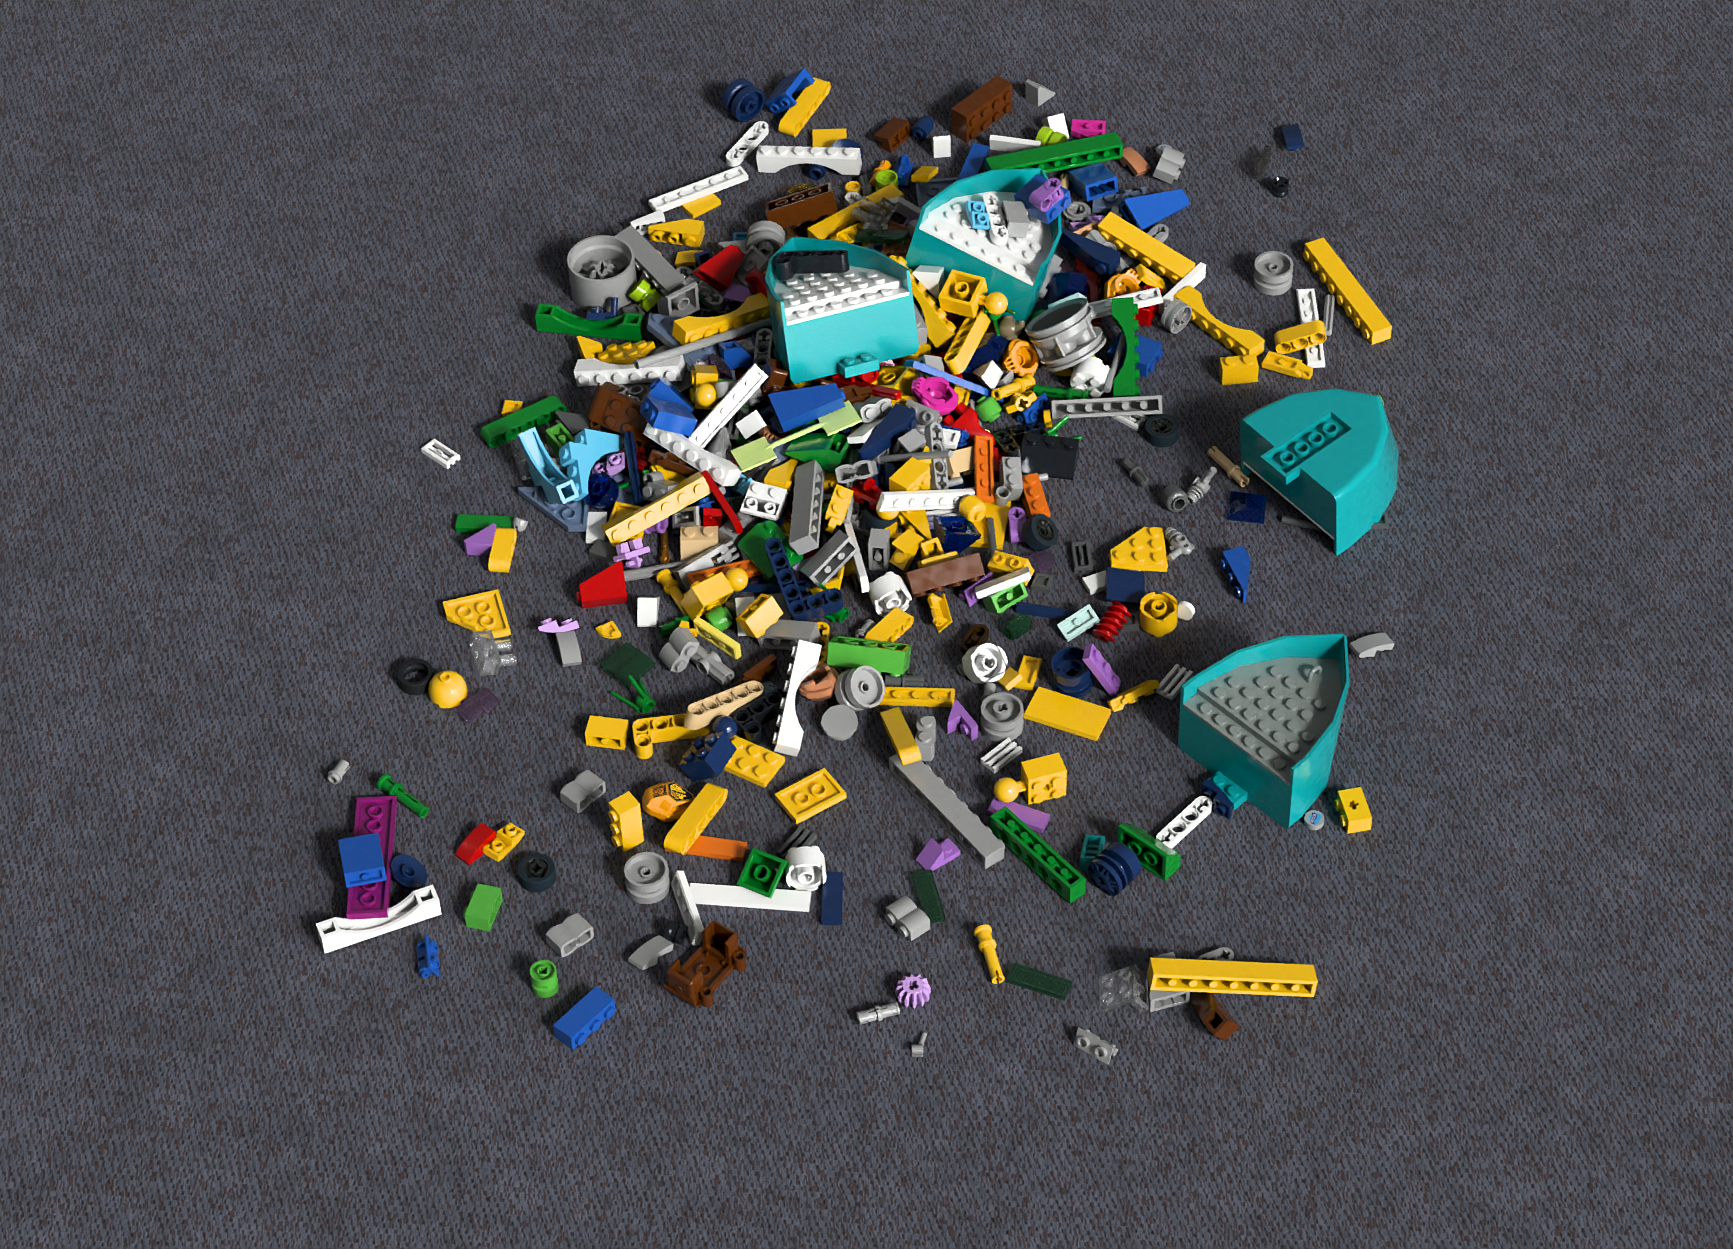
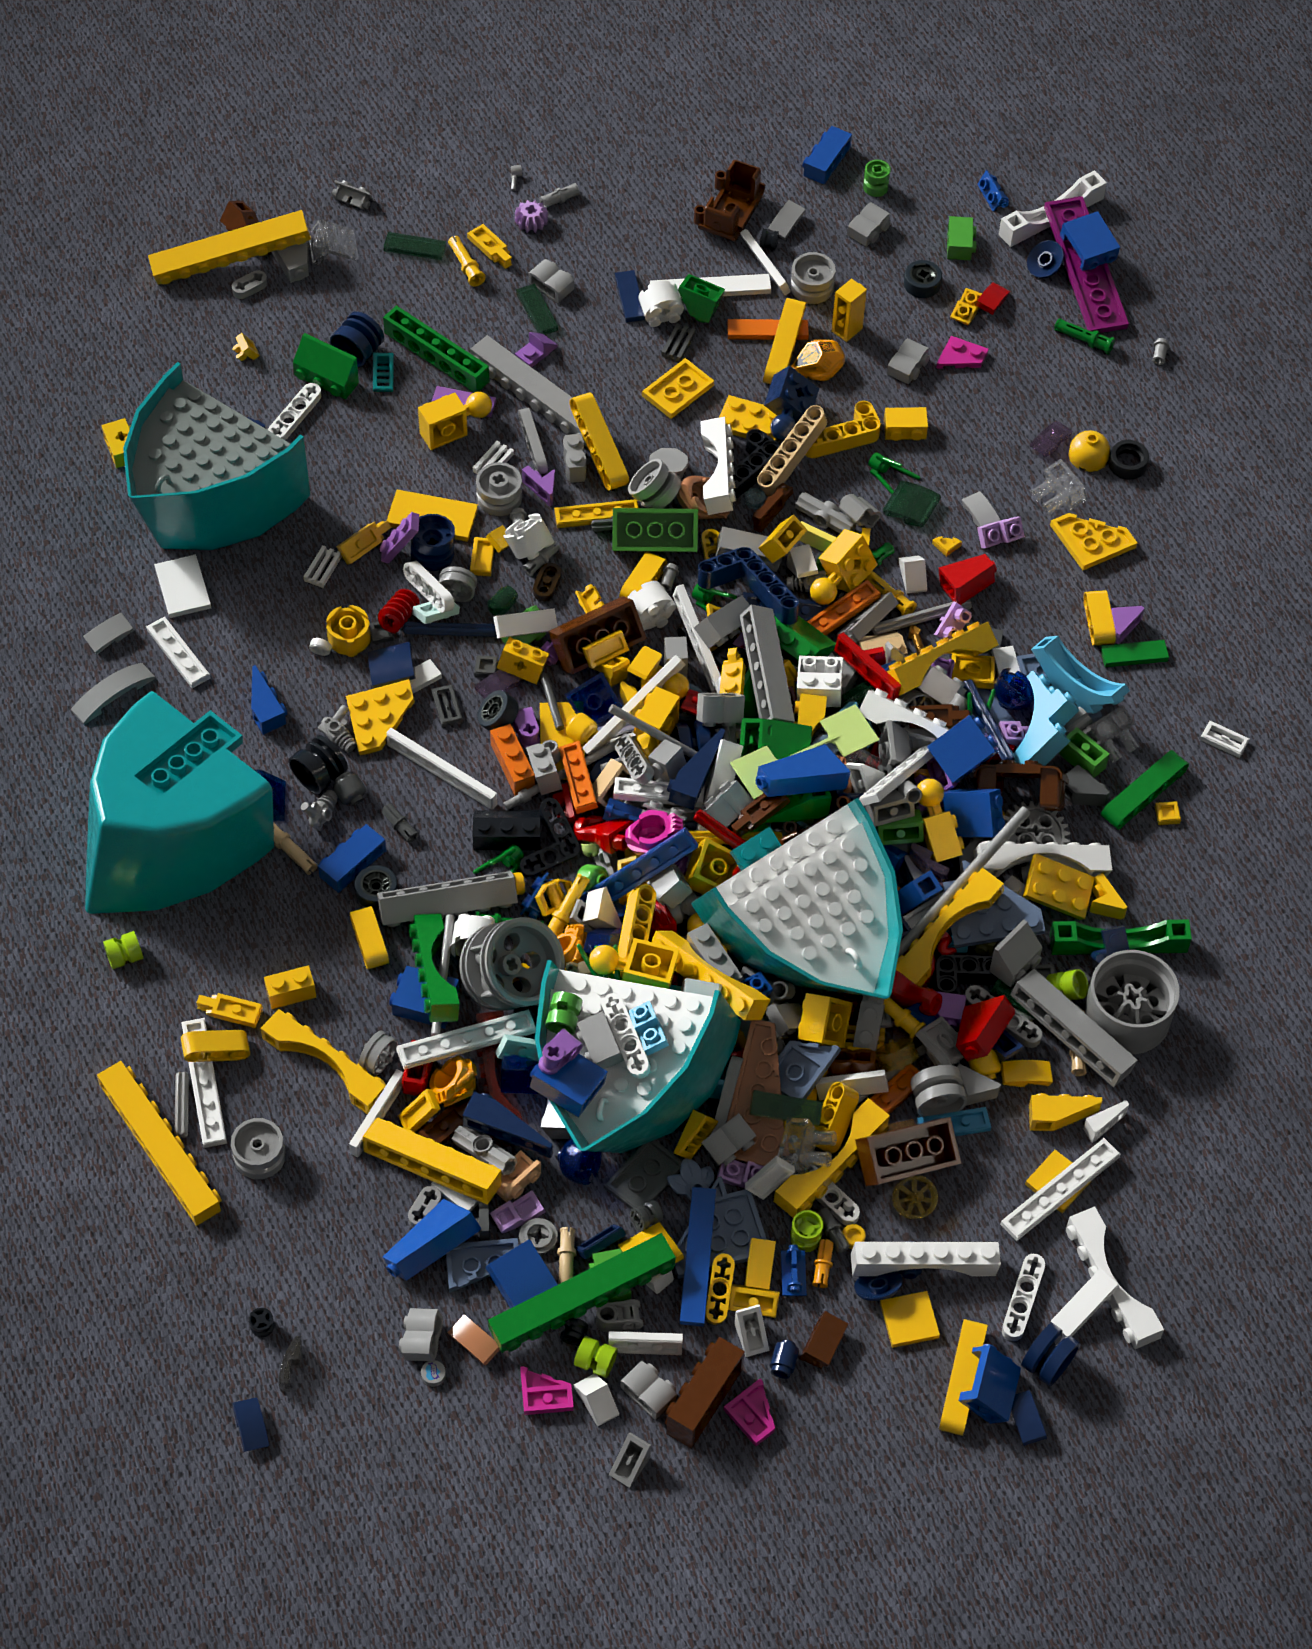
camera: 165 degrees right, 10 degrees up
light grey hinge [512,517,528,532] -> none
black beam [775,250,850,280] -> none
none -> light grey slope [71,663,155,725]
none -> white tile [146,617,210,688]
none -> yellow tile [232,333,260,361]
none -> black wheel [288,735,348,794]
none -> blue brick [318,824,386,893]
none -> yellow beam [349,906,389,970]
none -> white tile [386,728,497,809]
none -> white beam [403,561,454,613]
none -> light grey wheel [438,566,477,602]
none -> yellow hinge [467,224,512,269]
none -> light grey beam [518,408,548,475]
none -> bright green wheel [545,991,583,1035]
none -> light grey brick [620,1361,677,1420]
none -> yellow beam [705,1253,735,1325]
none -> dark pink wing [724,1378,775,1446]
none -> yellow slope [728,1284,780,1318]
none -> dark pink wing [936,336,989,369]
none -> dark blue slope [1011,1390,1047,1446]
none -> white tile [1051,1268,1119,1336]
none -> white arch [1066,1207,1164,1349]

